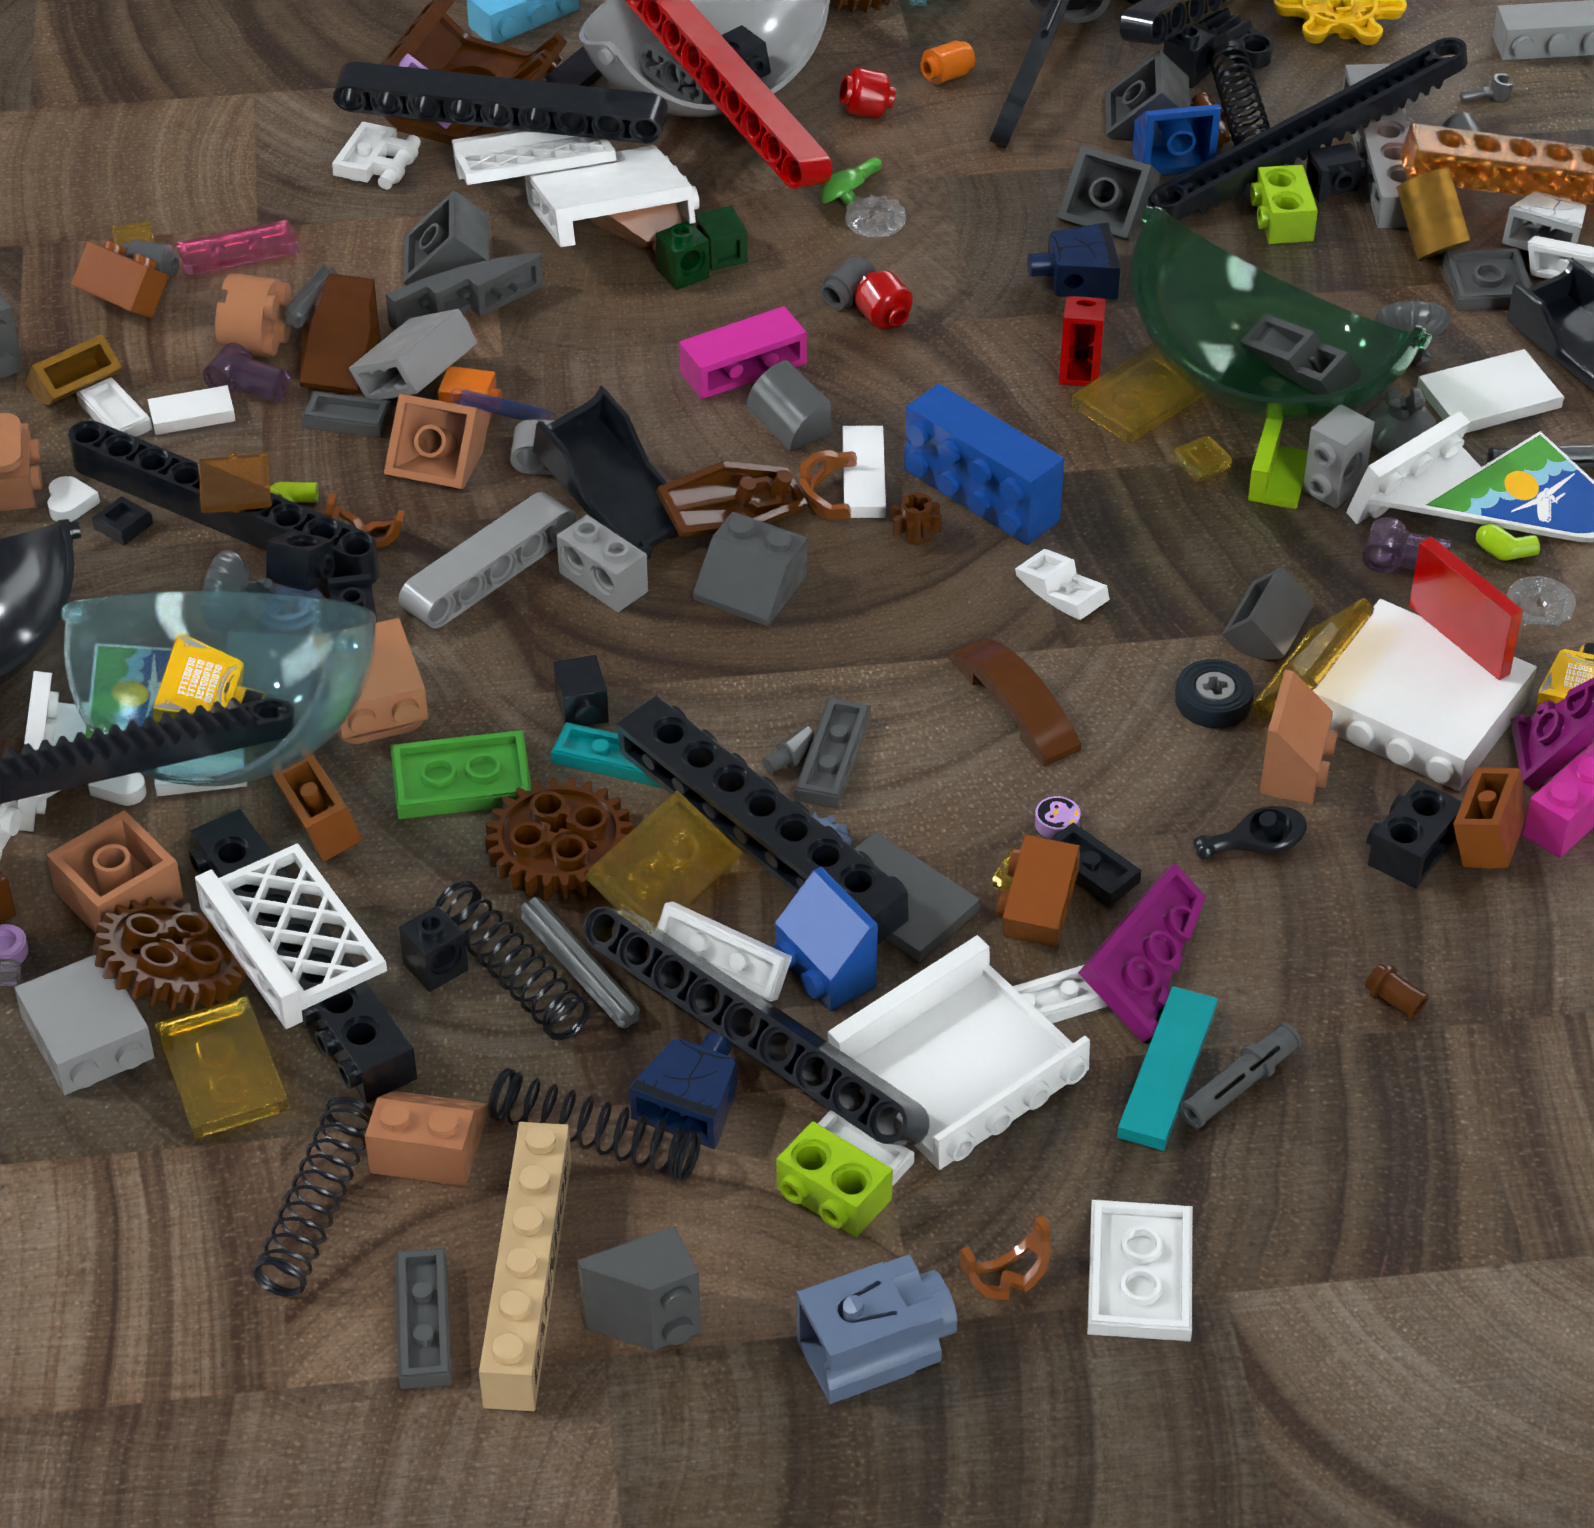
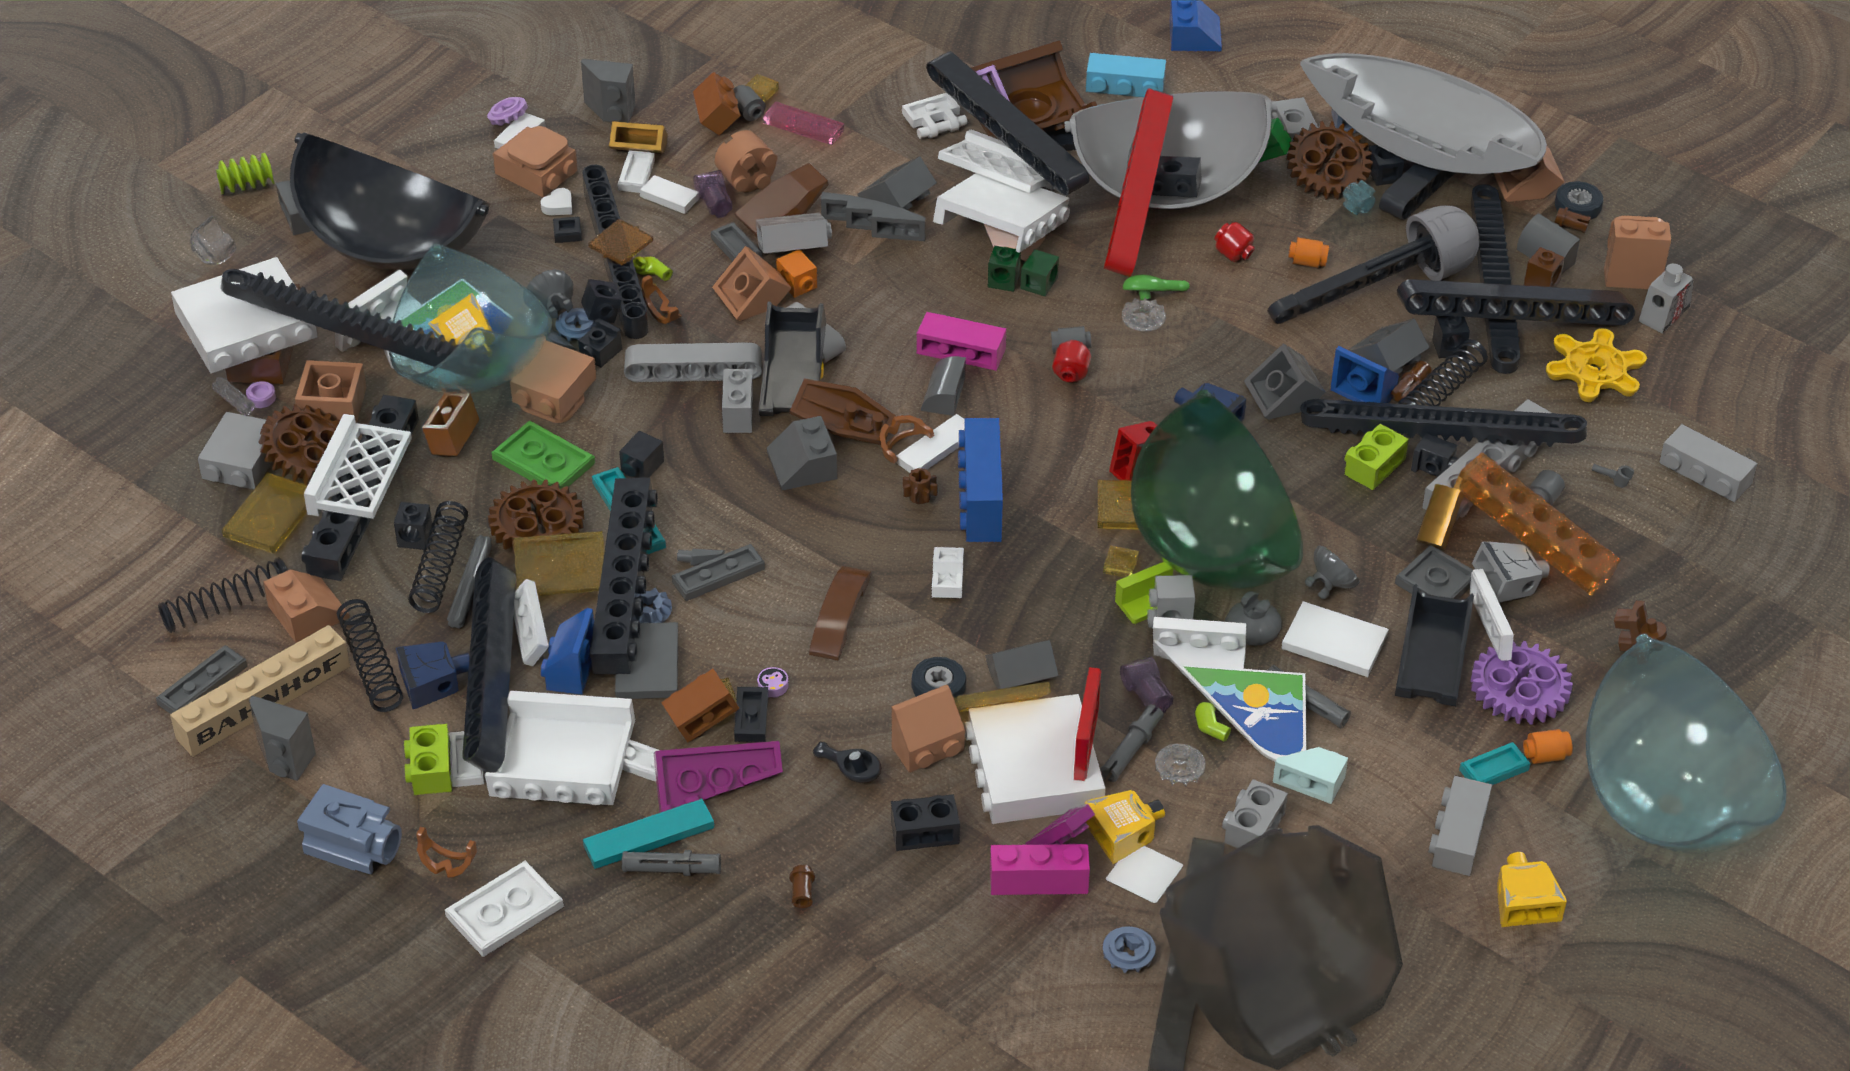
camera: 45 degrees right, 0 degrees up
dark grey axle [283,265,337,328] -> none
blue piece [451,388,556,421] -> none
dark grey slope [1239,313,1362,403] -> none
dark orange brick [1453,768,1528,869] -> none

